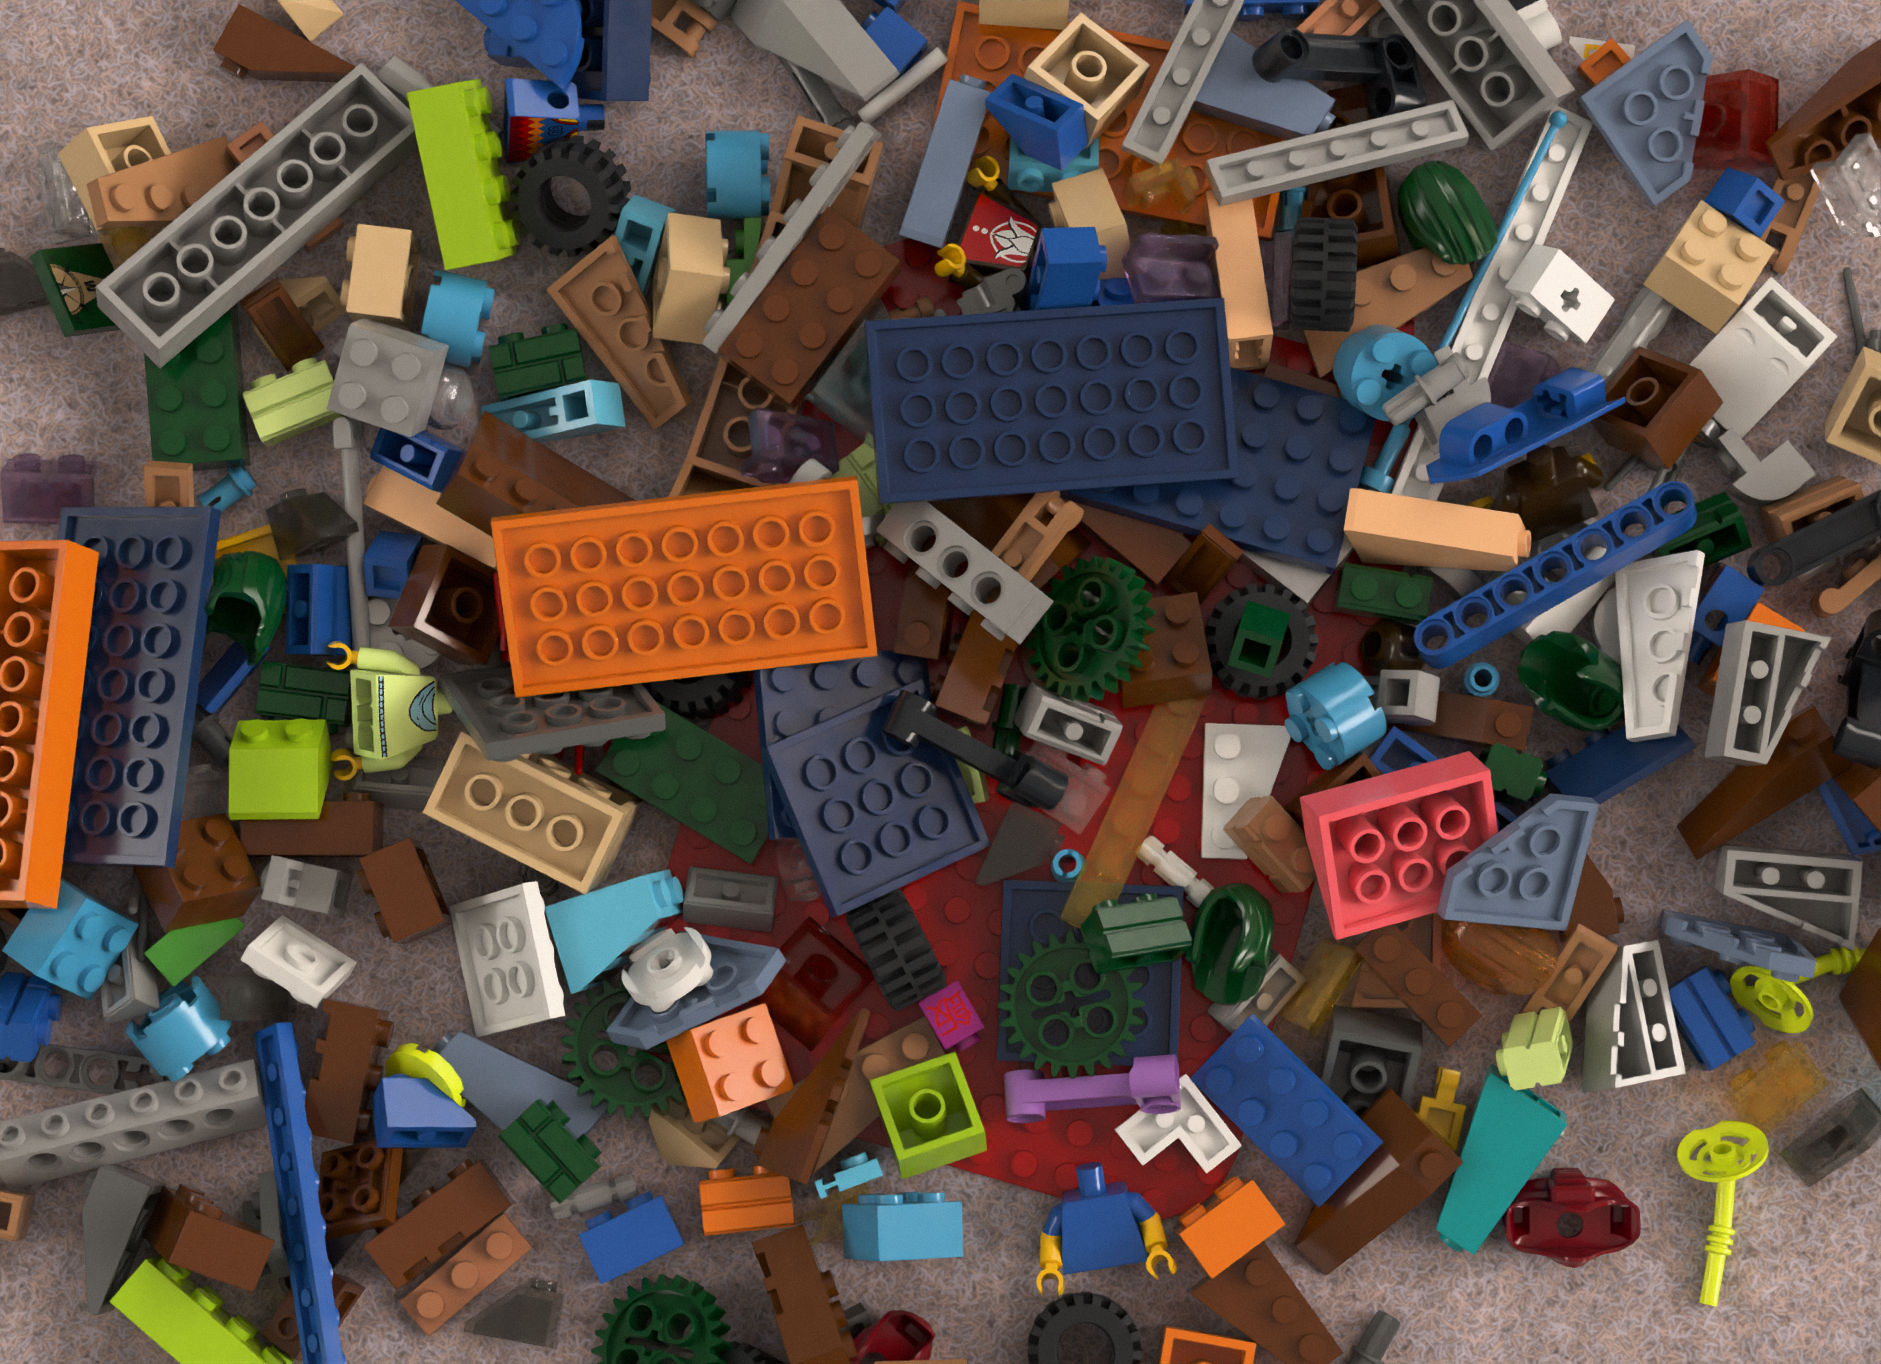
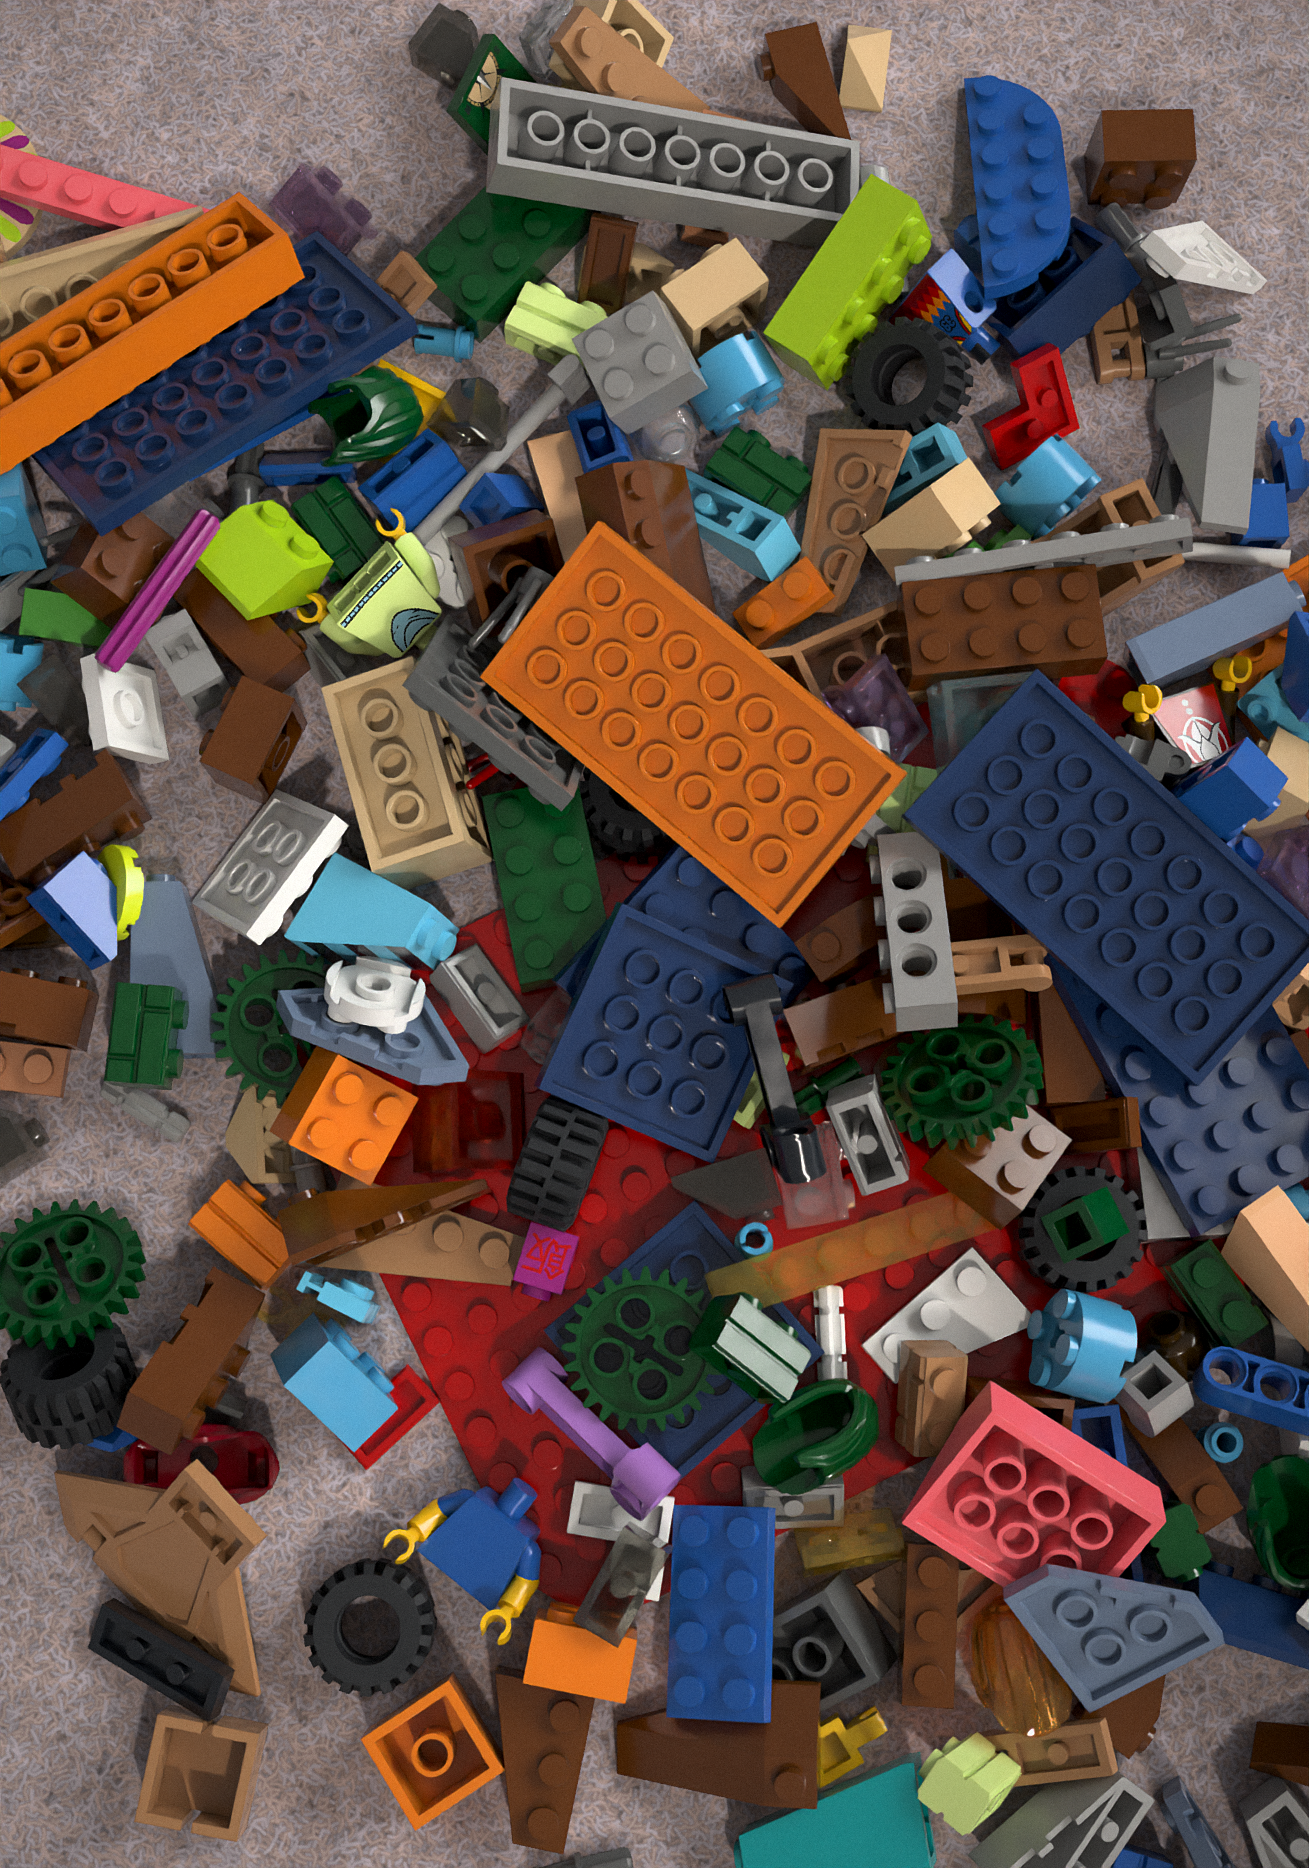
camera: 45 degrees right, 5 degrees down
blue brick [579,1191,686,1284] -> none
lime slope [869,1051,987,1180] -> none
none -> magenta axle [94,509,220,673]
none -> red tile [334,1364,441,1470]
none -> dark grey plant [468,566,555,649]
none -> clear smoke slope [572,1522,674,1648]
none -> orange plate [732,556,836,650]
none -> red plate [982,343,1080,470]

